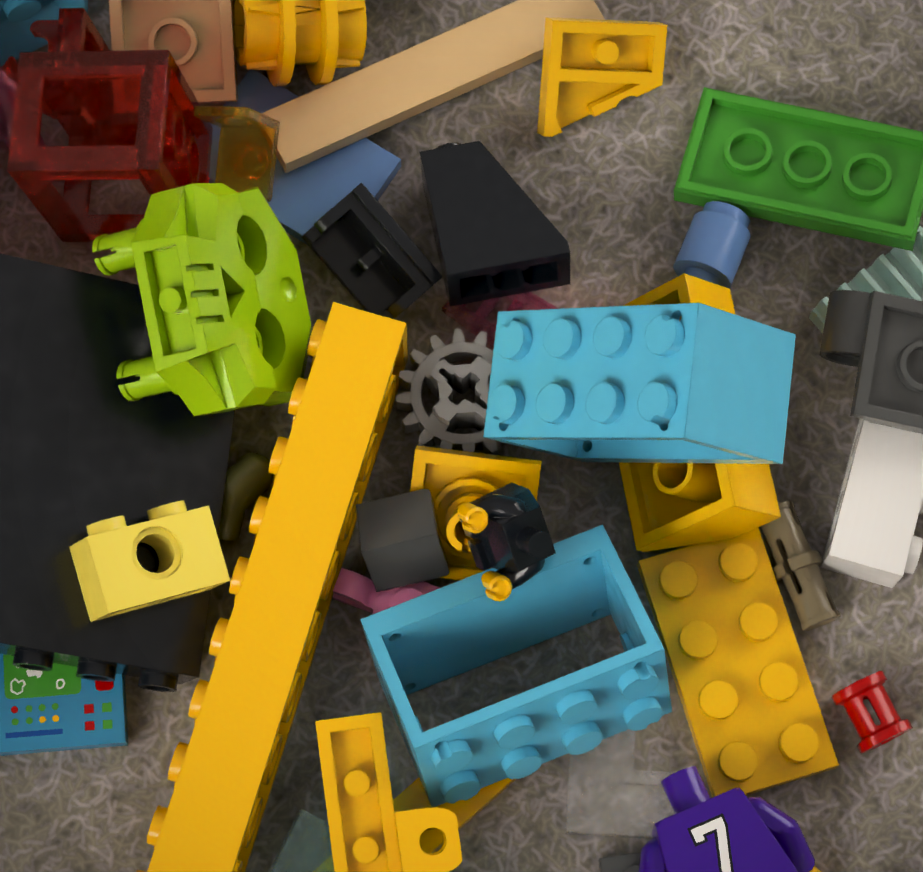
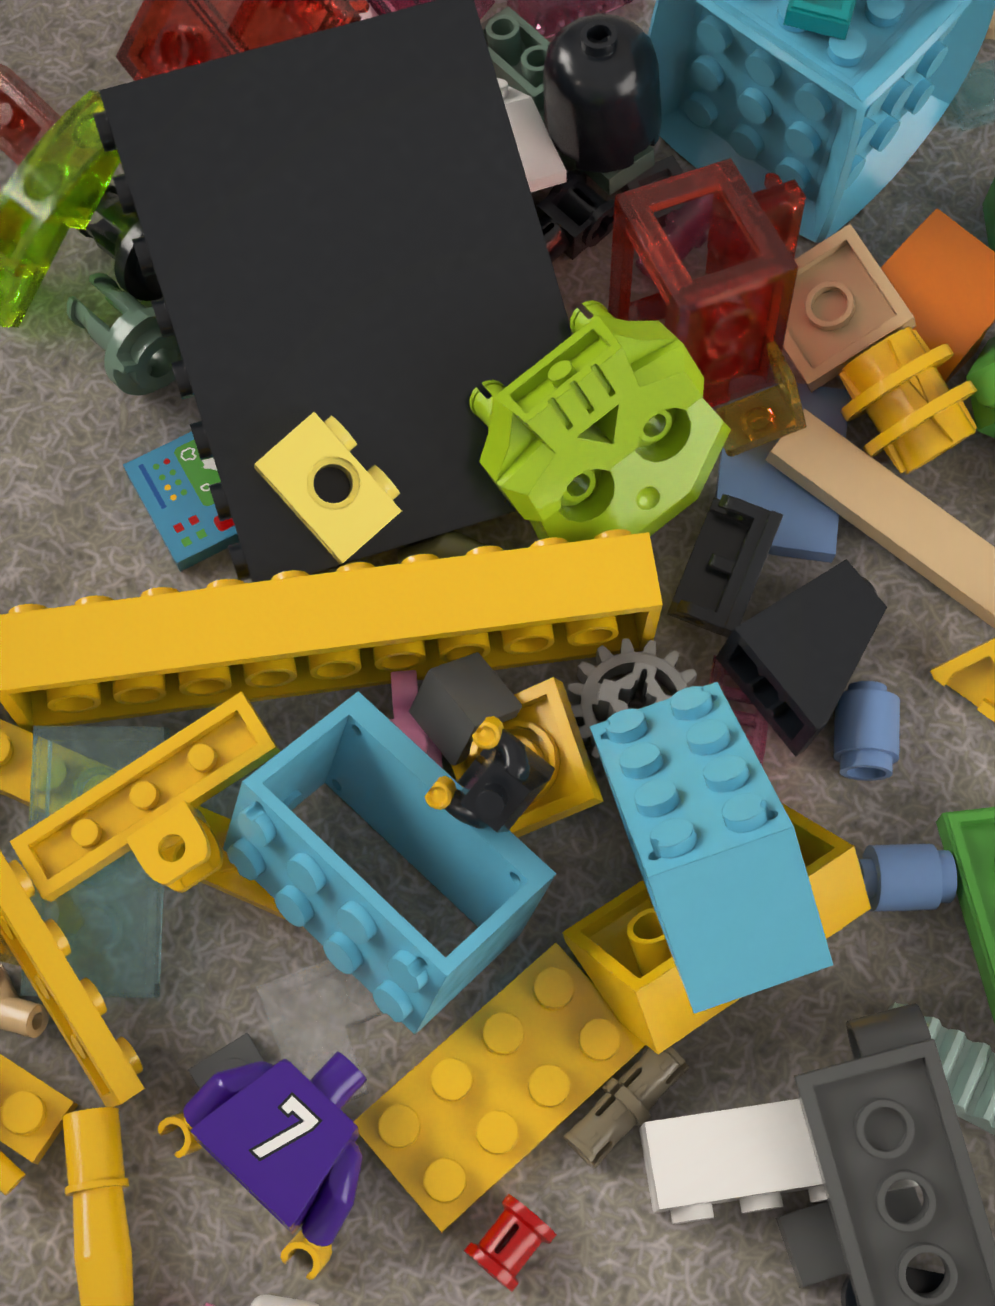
camera: 65 degrees right, 5 degrees down
none -> medium blue brick [833,681,900,781]

